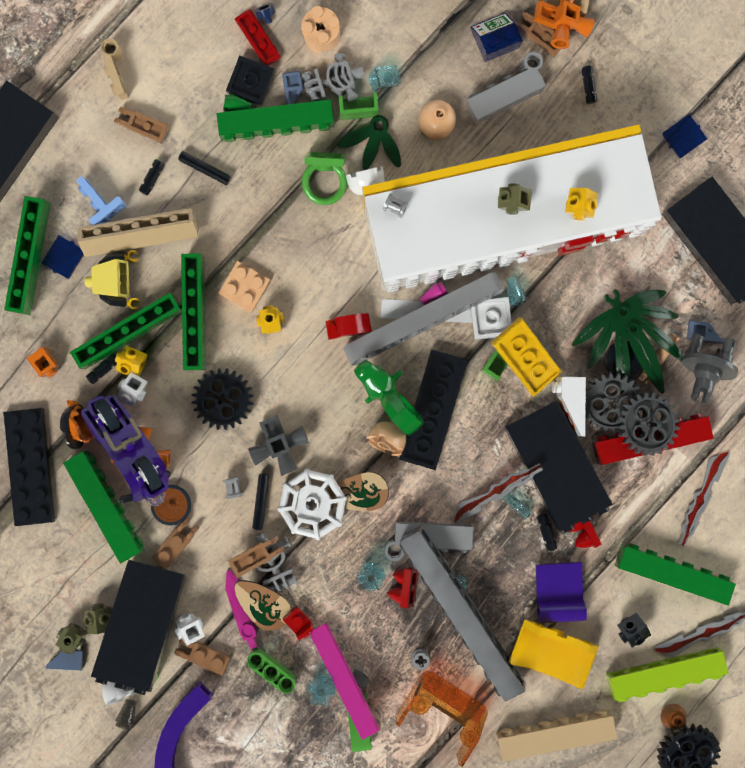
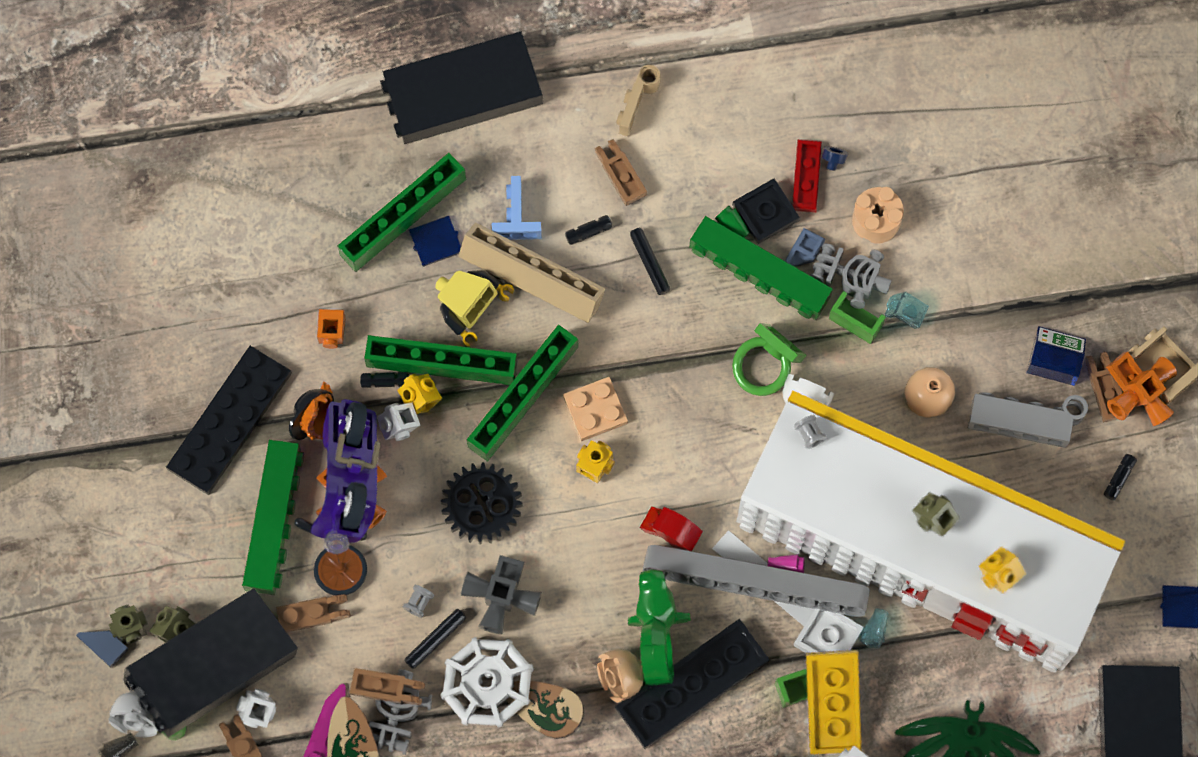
camera: 45 degrees right, 15 degrees down
dark green plant [338,115,401,170] -> none

